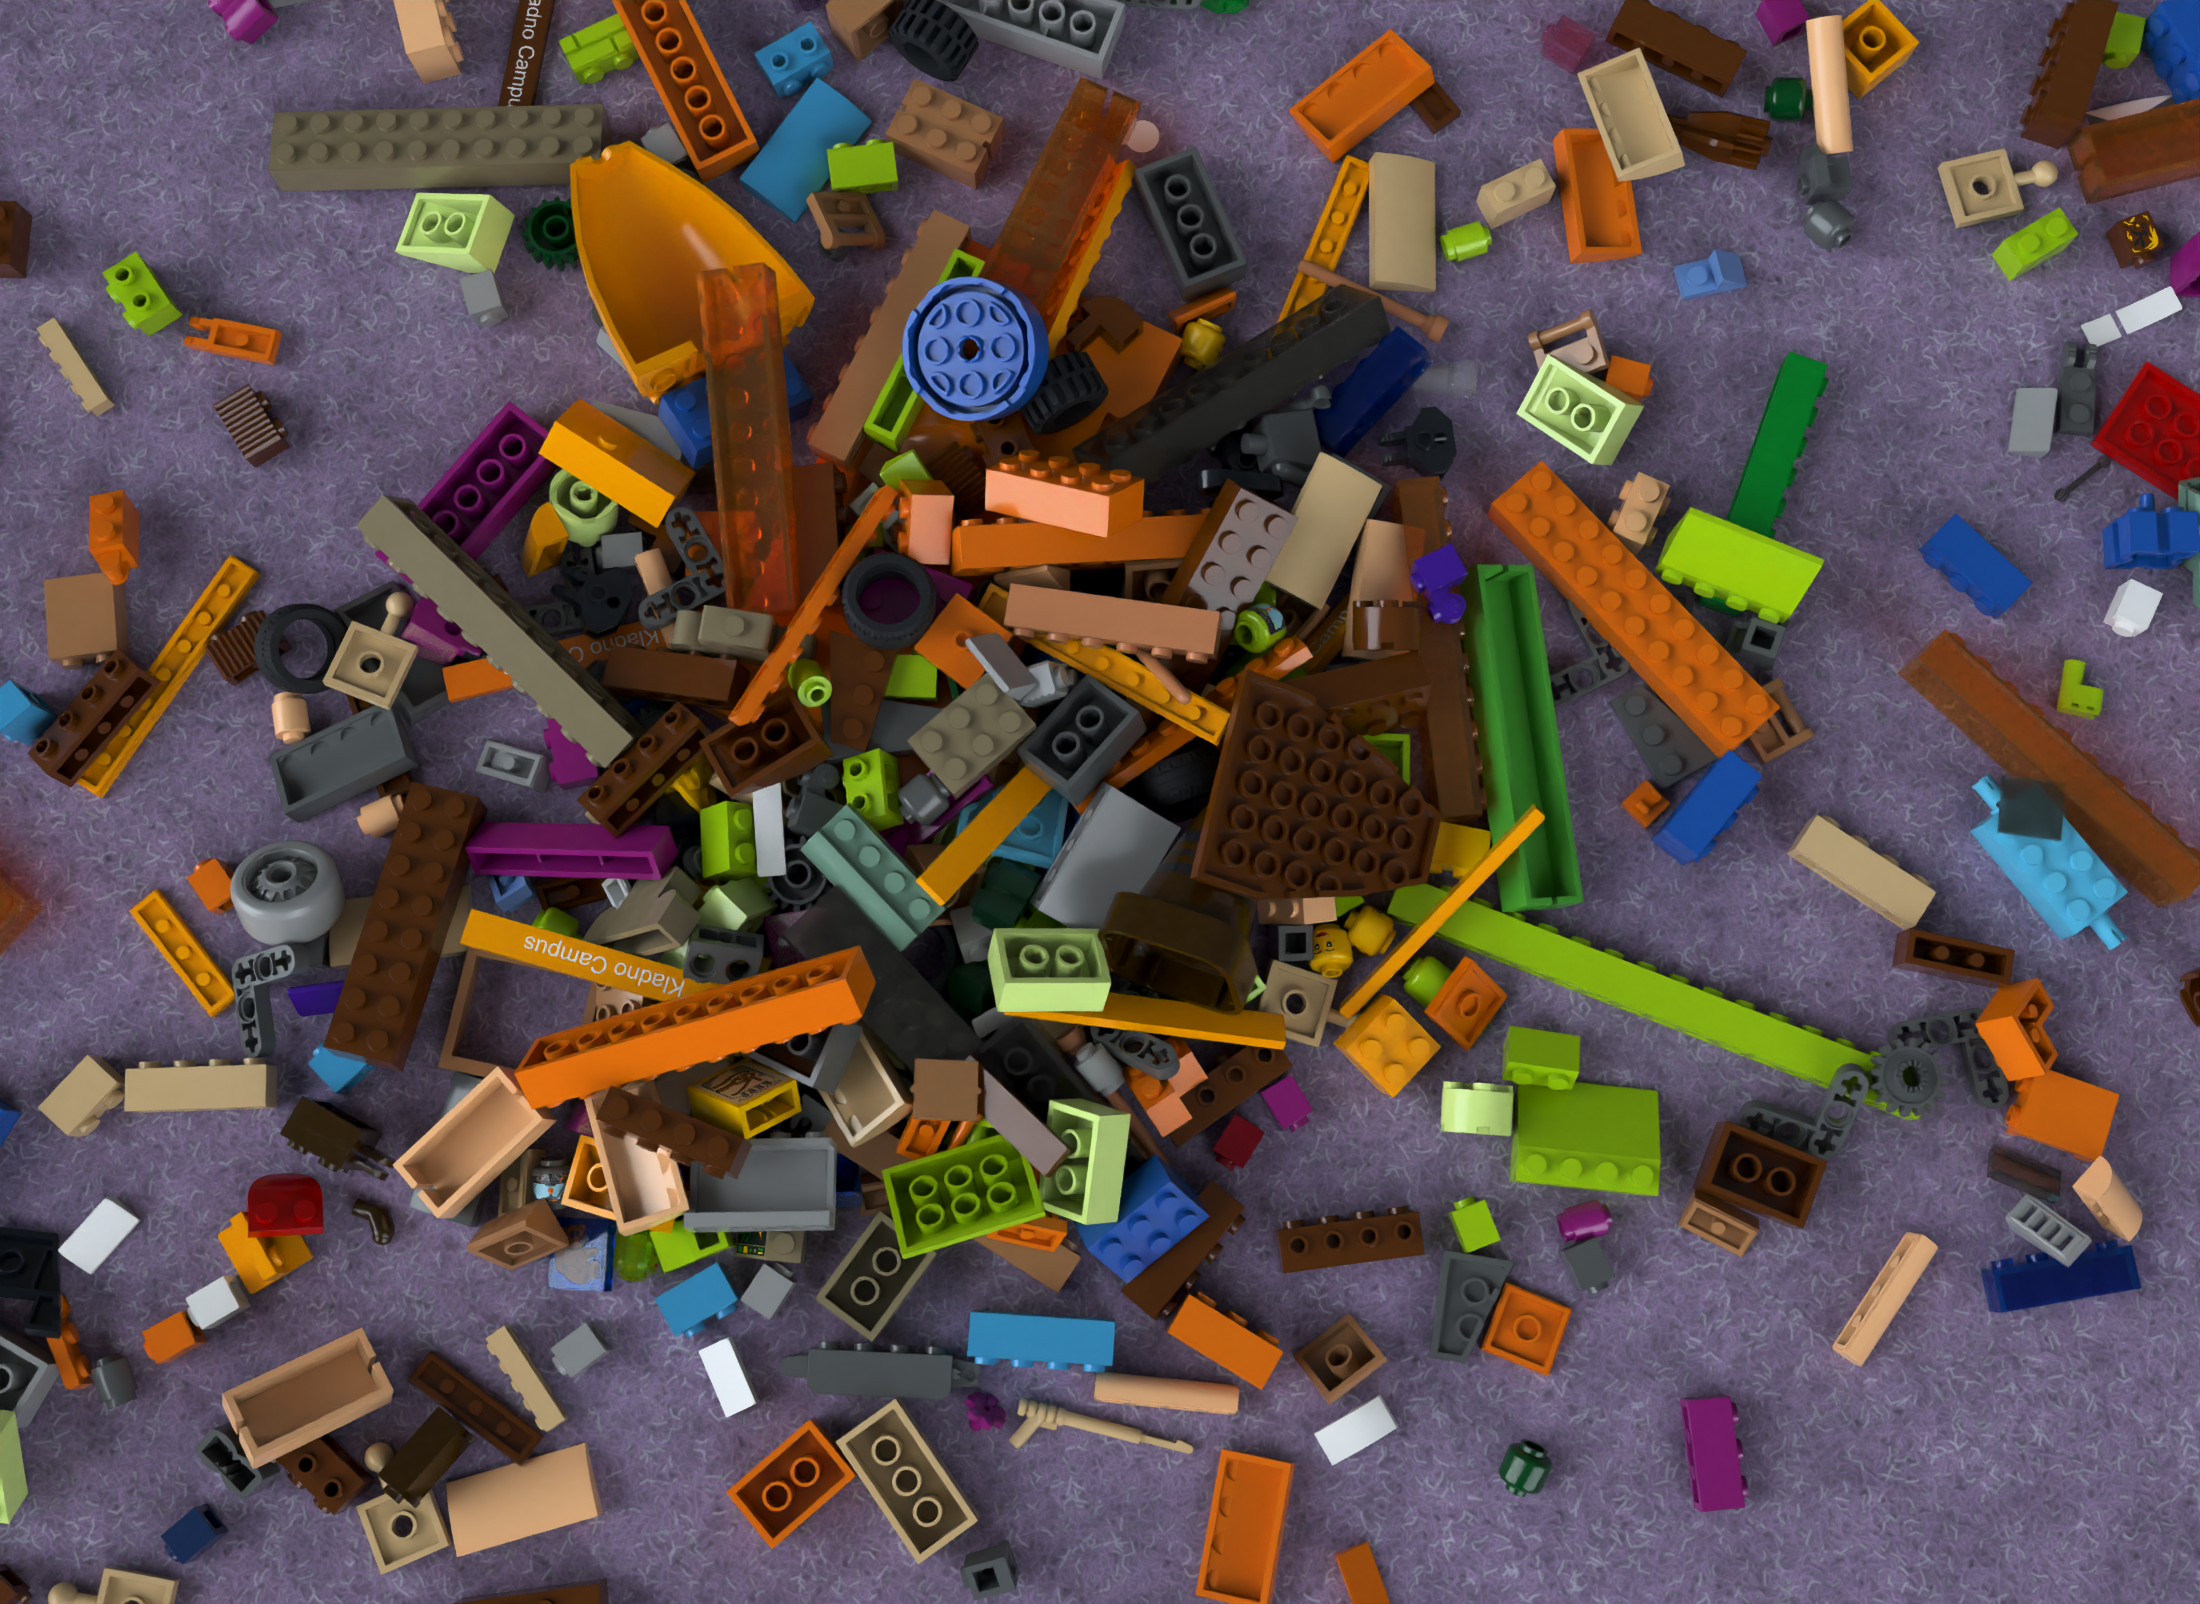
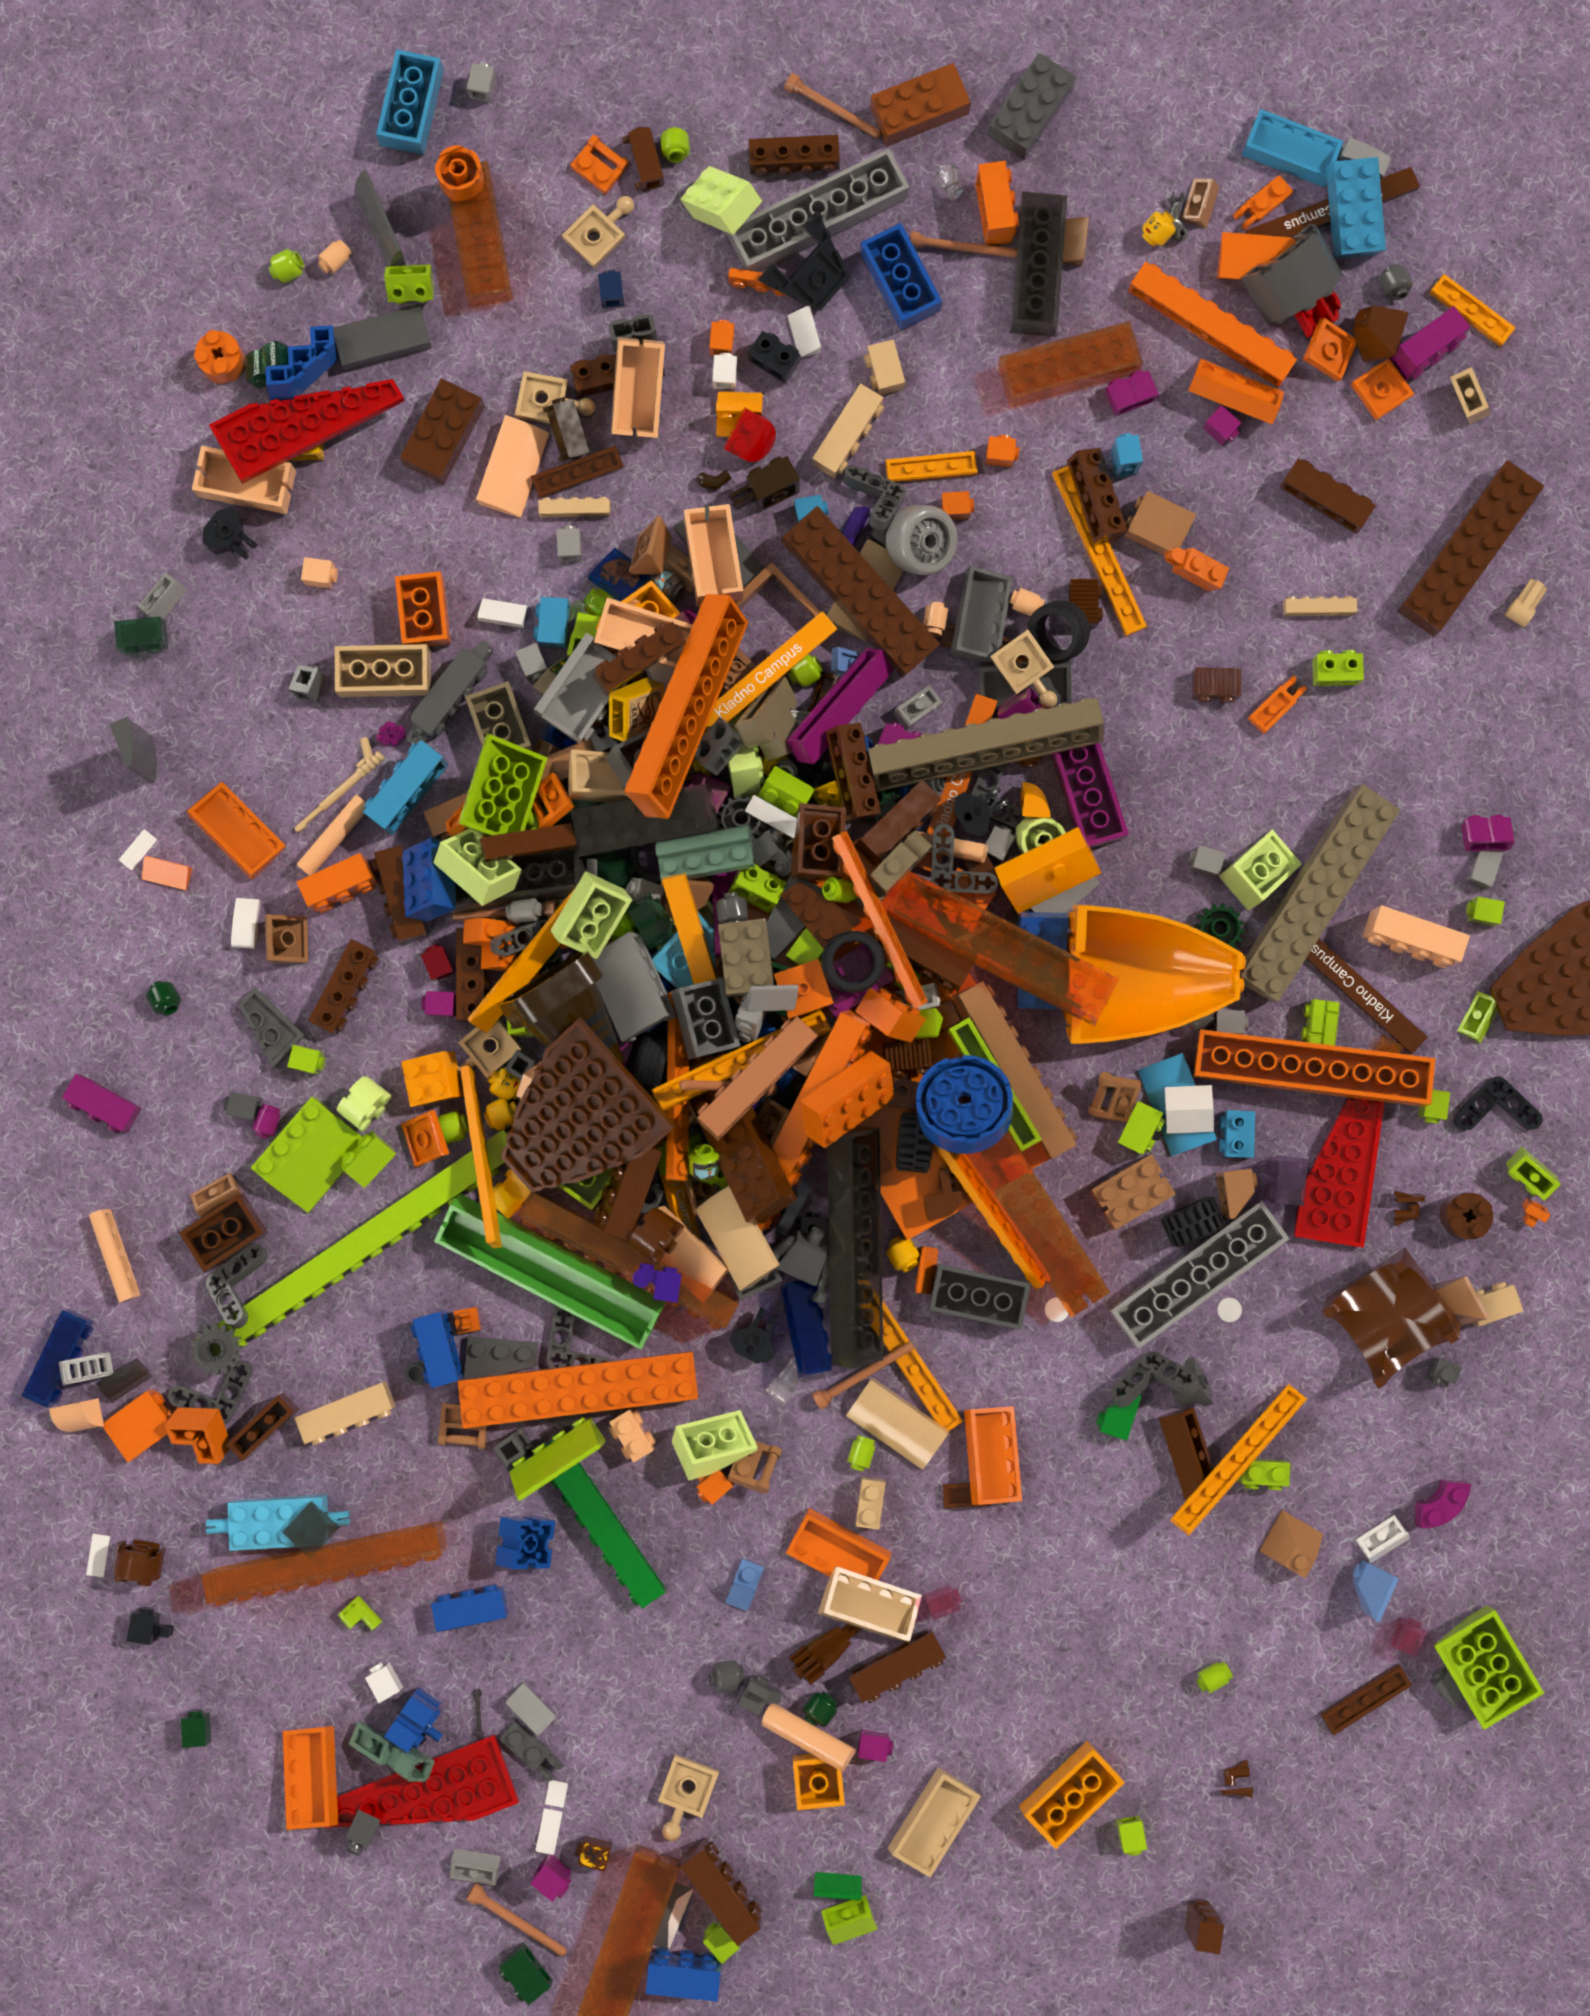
camera: 120 degrees right, 5 degrees up
dark grey brick [91,1353,138,1410] -> none
medium nougat piece [910,1058,981,1122] -> none
orange tile [1480,1282,1572,1376] -> none
lime brick [1991,207,2078,281] -> none
none -> dark grey plate [405,1361,426,1385]
none -> blue brick [495,1516,555,1569]
none -> black brick [748,330,800,384]
none -> orange brick [985,435,1020,468]
none -> white slope [1165,1085,1214,1134]

